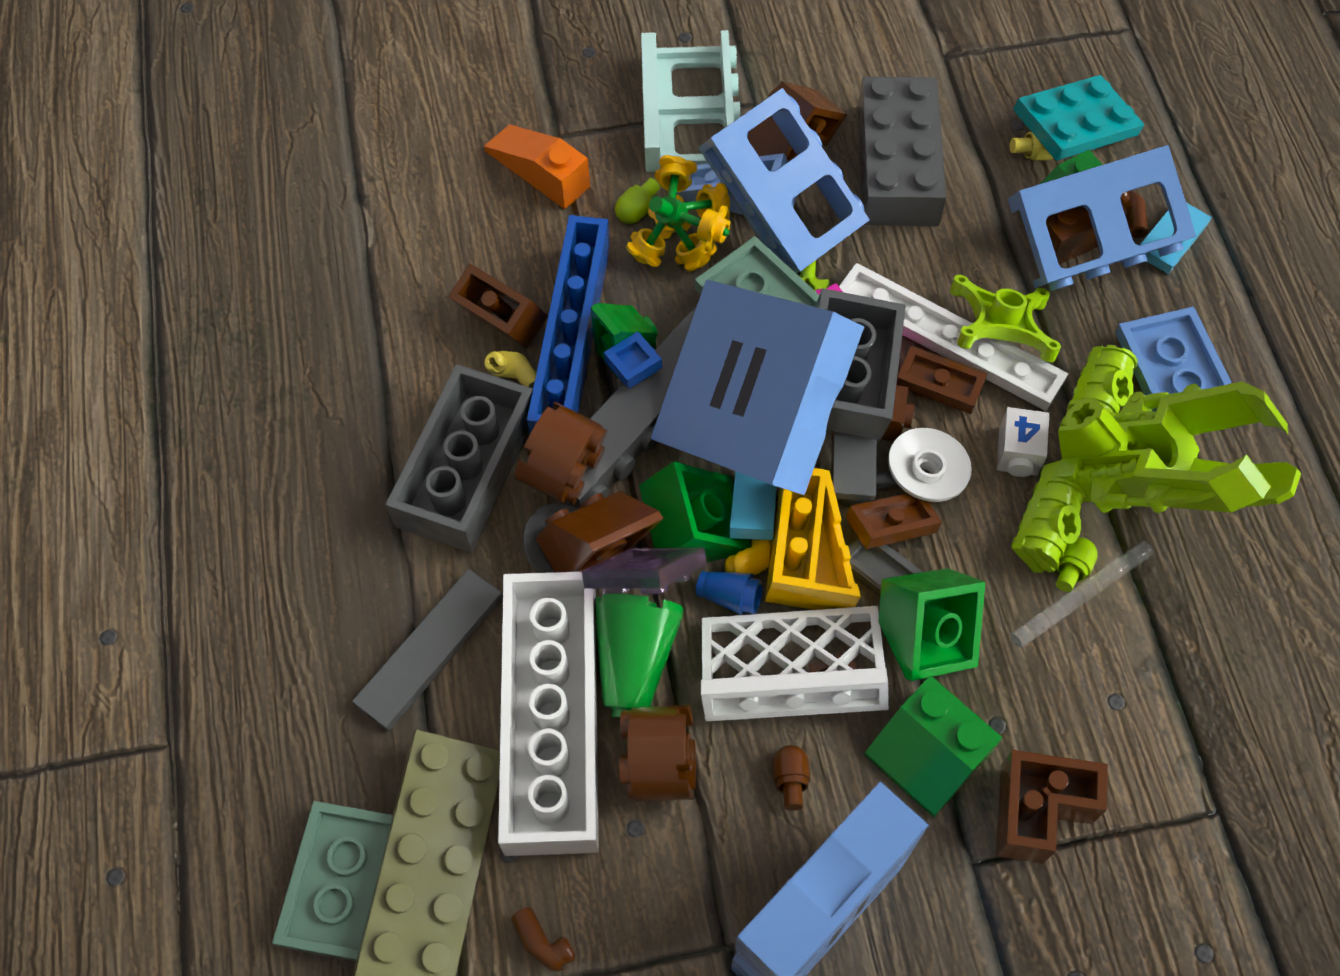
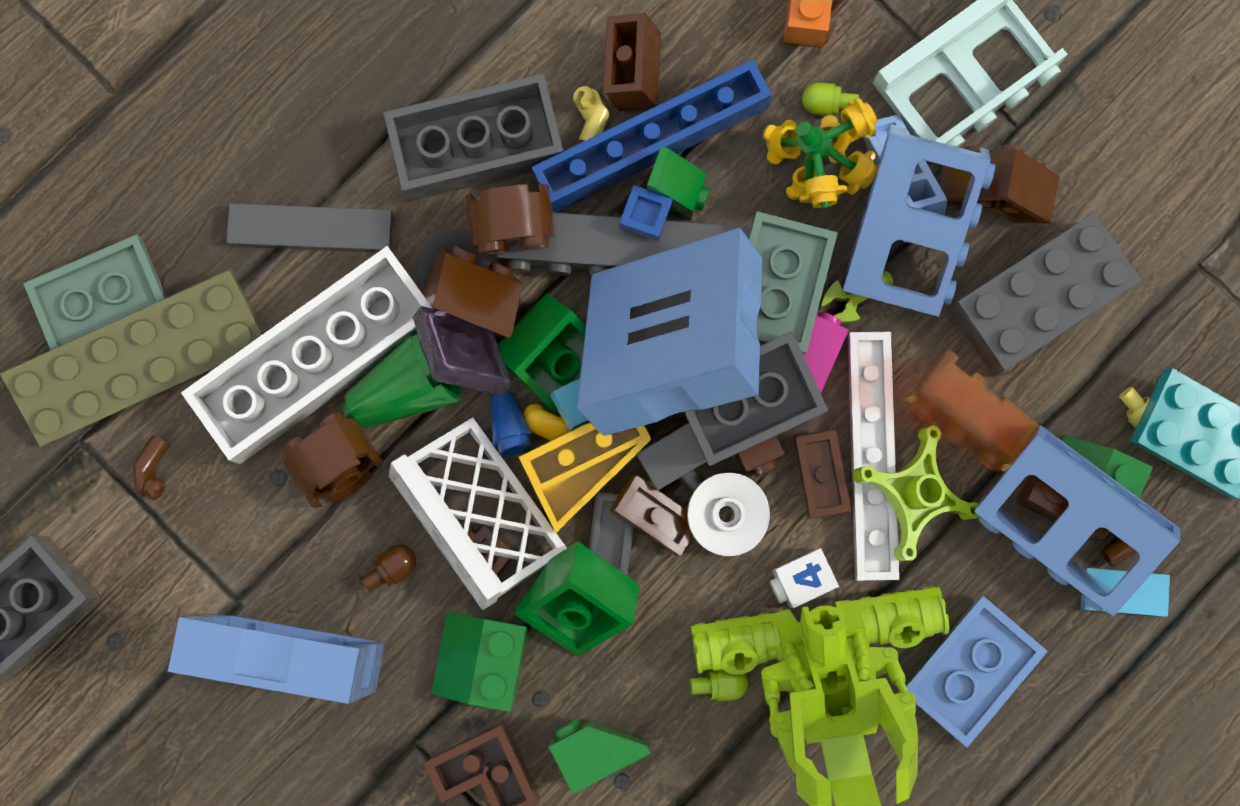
camera: 55 degrees right, 20 degrees up
clear bar [1011,541,1153,648] -> none
none -> green slope [549,717,651,794]
none -> clear orange wedge [905,349,1040,472]

